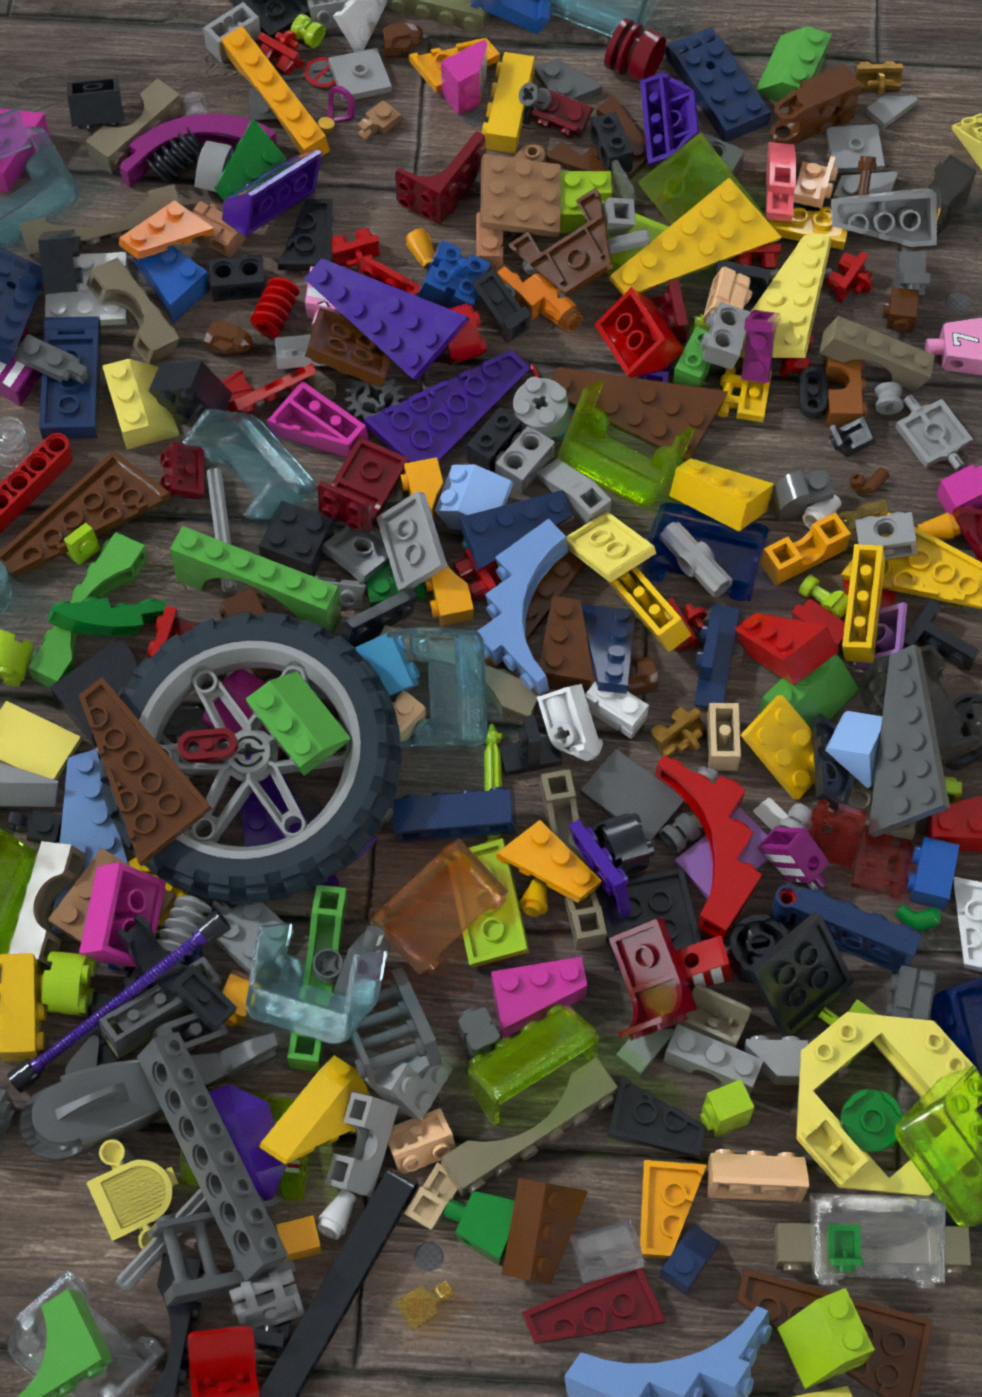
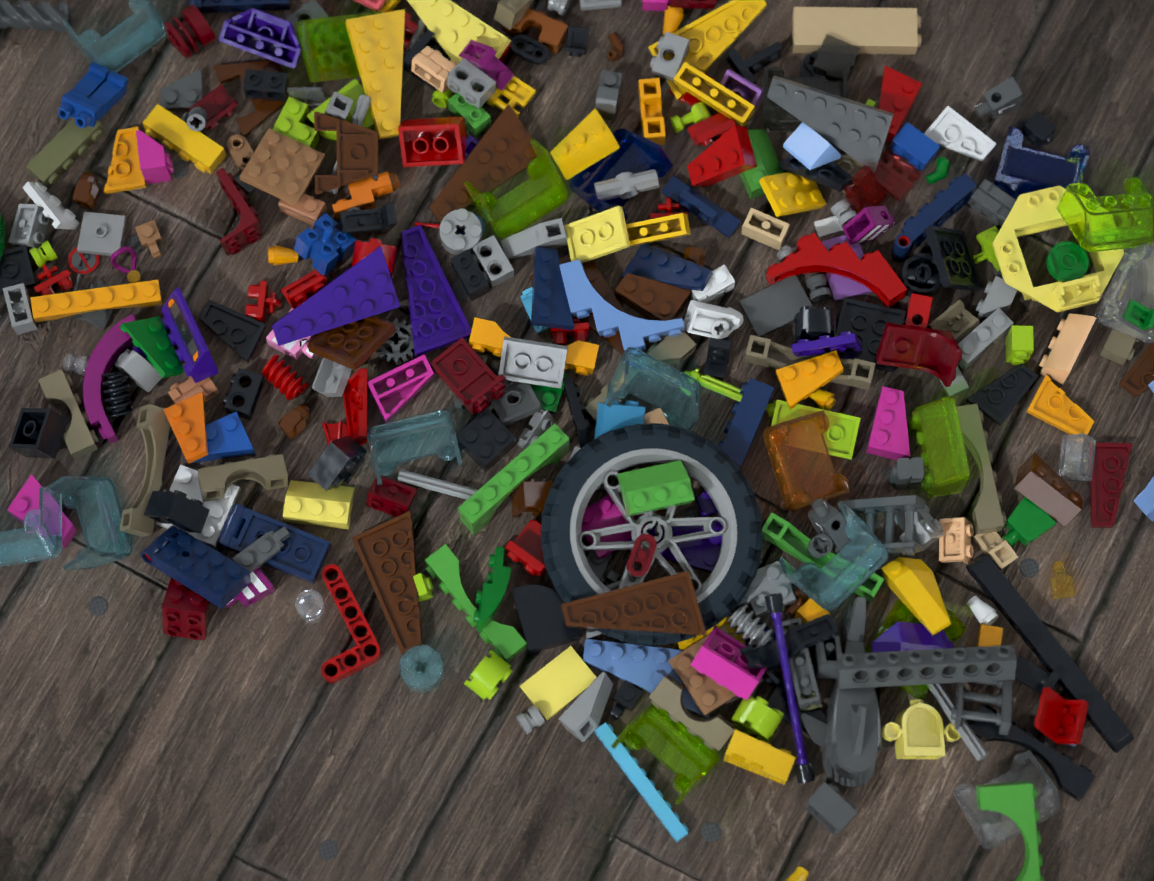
camera: 65 degrees left, 10 degrees up
light grey plate [229,1269,305,1330] -> none
light grey arch [325,1092,399,1198] -> none
light blue slope [435,465,514,530] -> none
dark red bracket [651,280,688,343] -> none
pearl gold hips [651,707,705,758] -> none
dark blue slope [659,1224,720,1296] -> none
white cone [803,494,841,529] -> none
clear yellow plate [838,499,888,534] -> none

